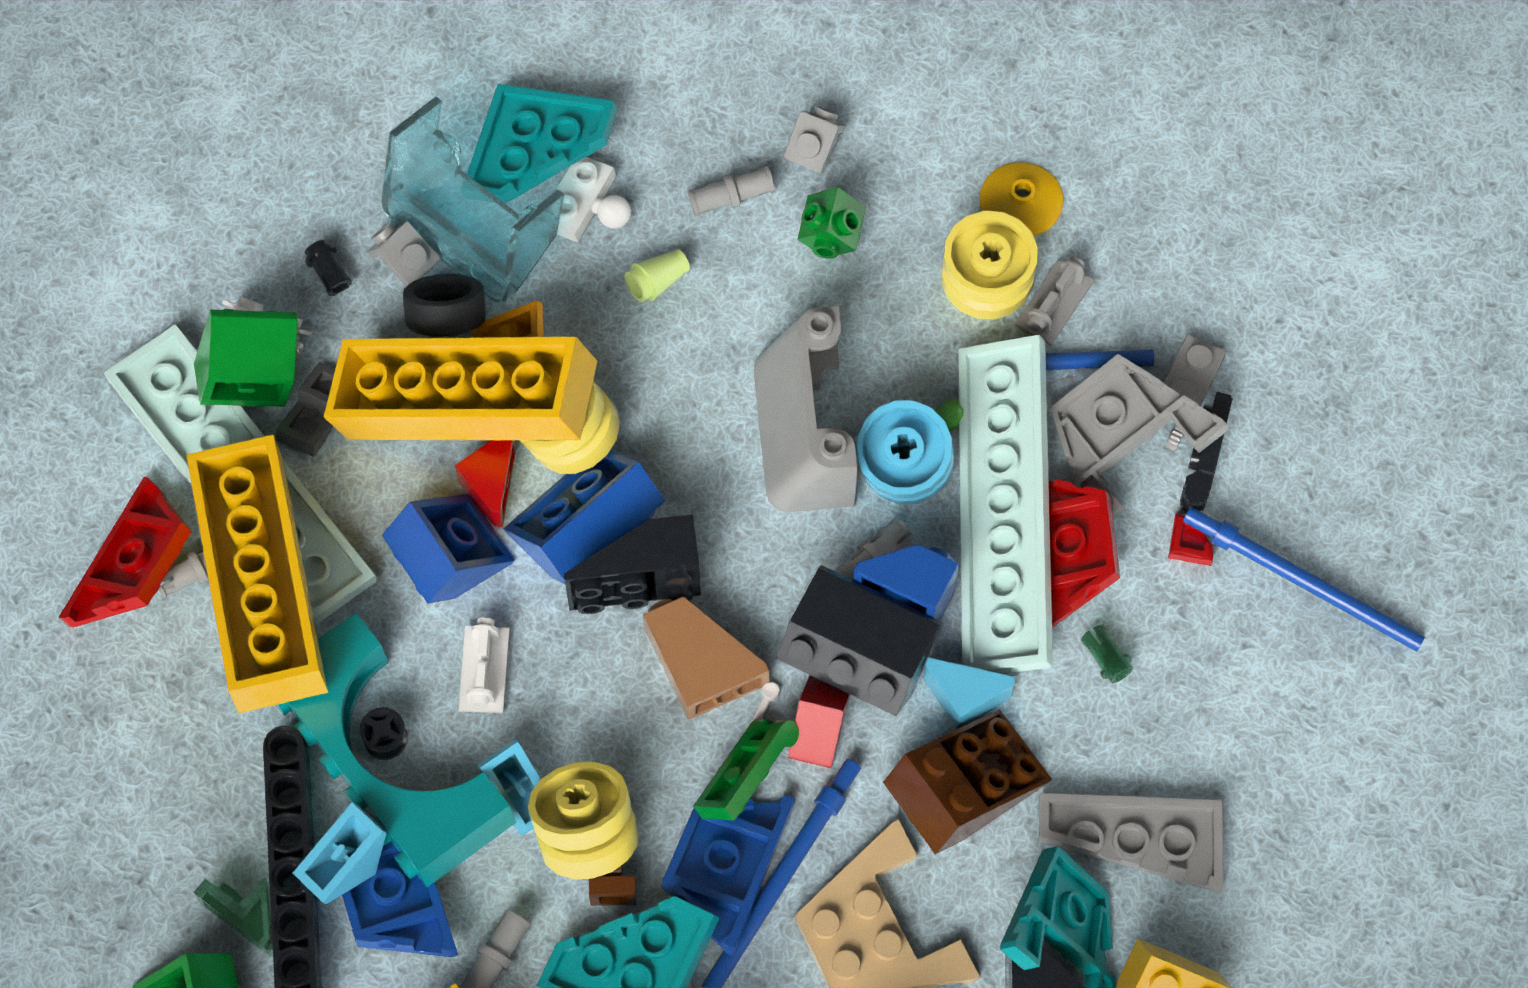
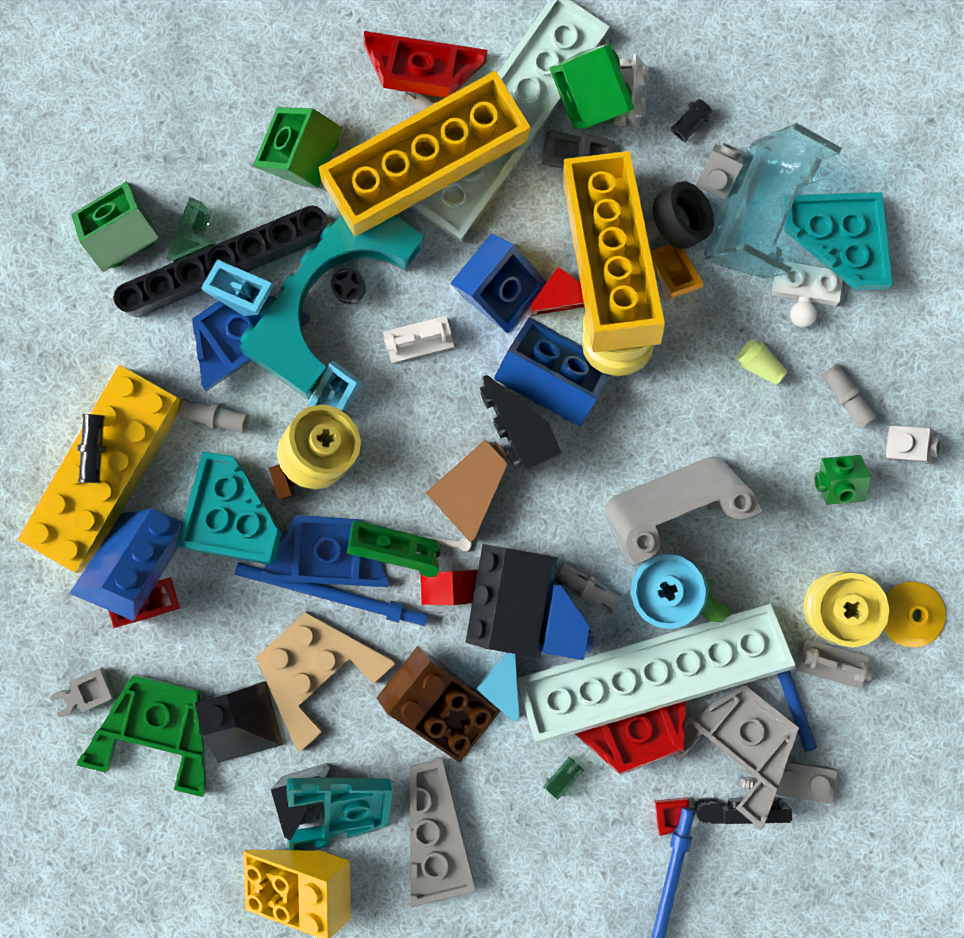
camera: 75 degrees right, 20 degrees up
none -> green slope [253,107,342,188]

